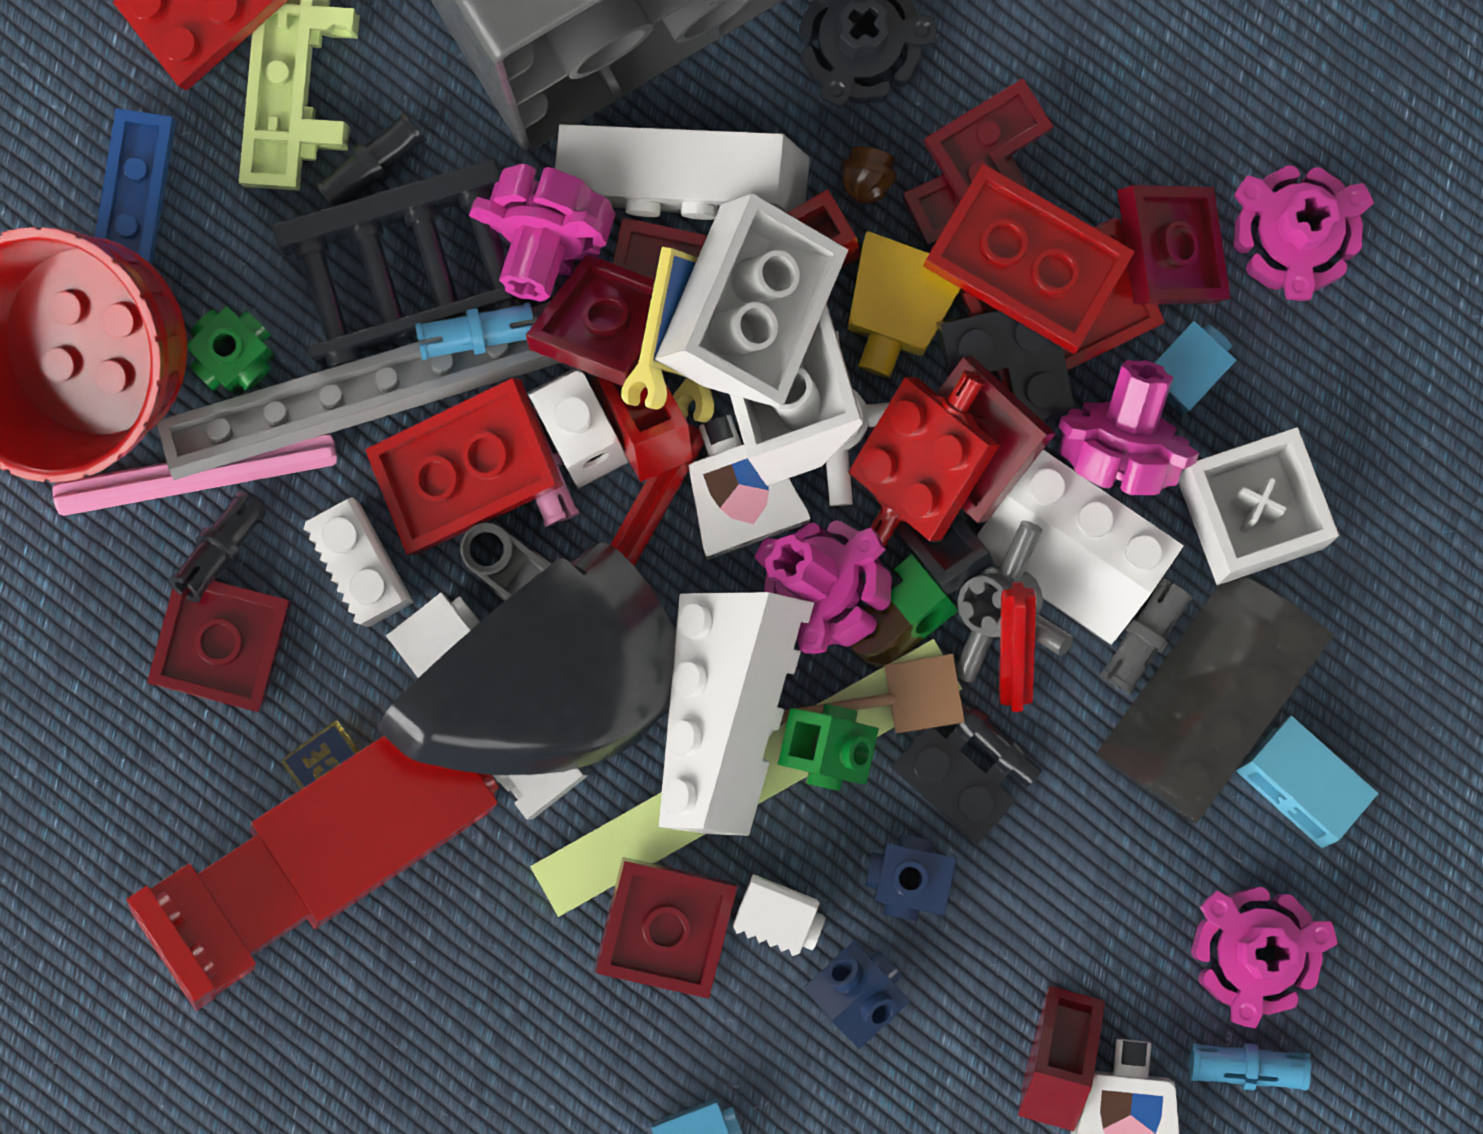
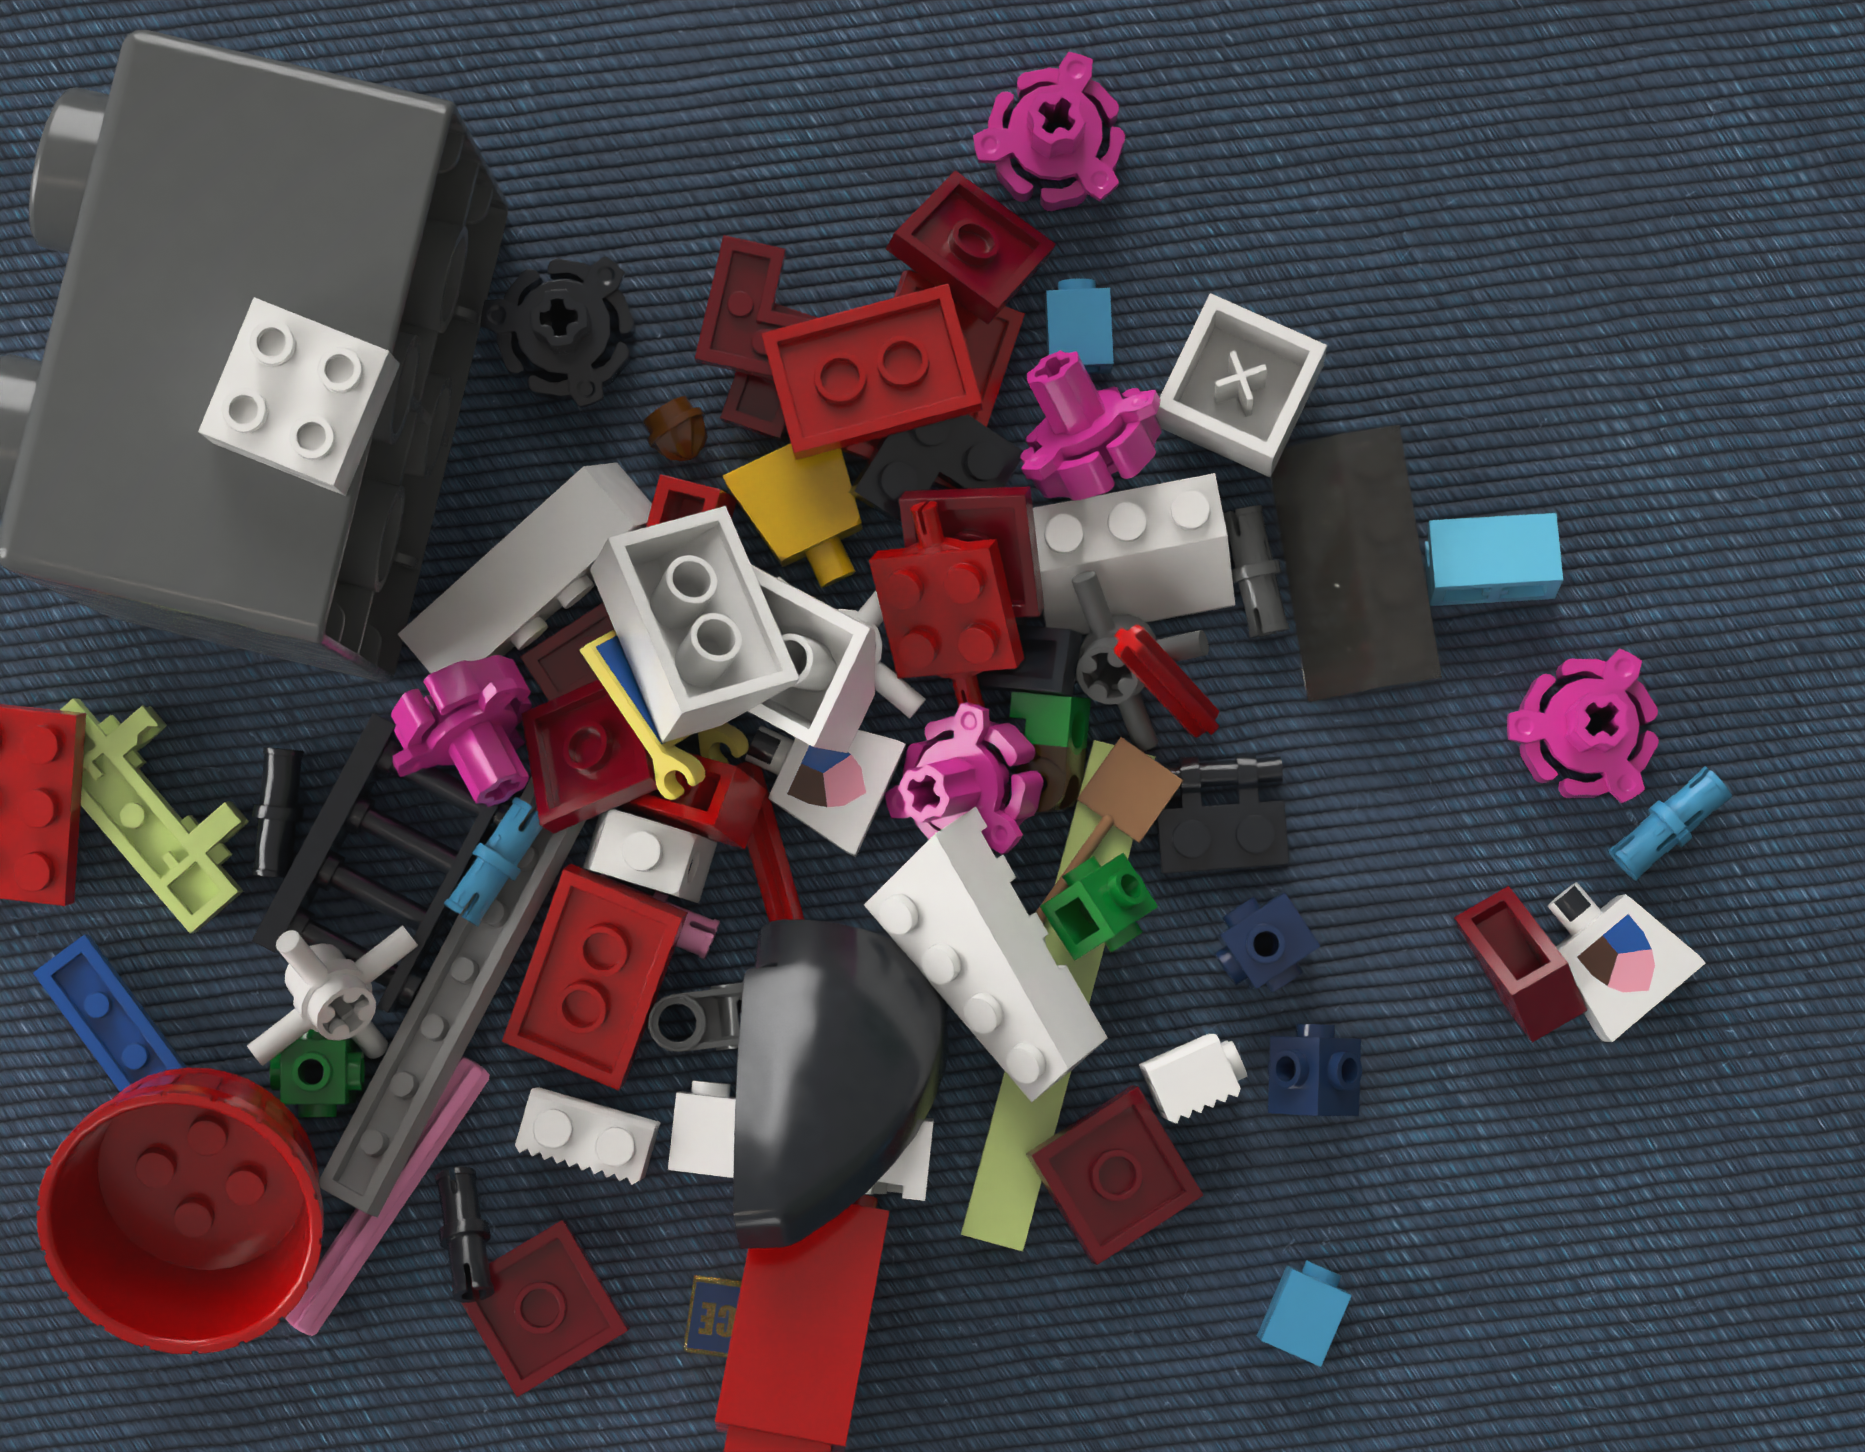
camera: 45 degrees left, 0 degrees up
none -> white bar [247,925,418,1066]

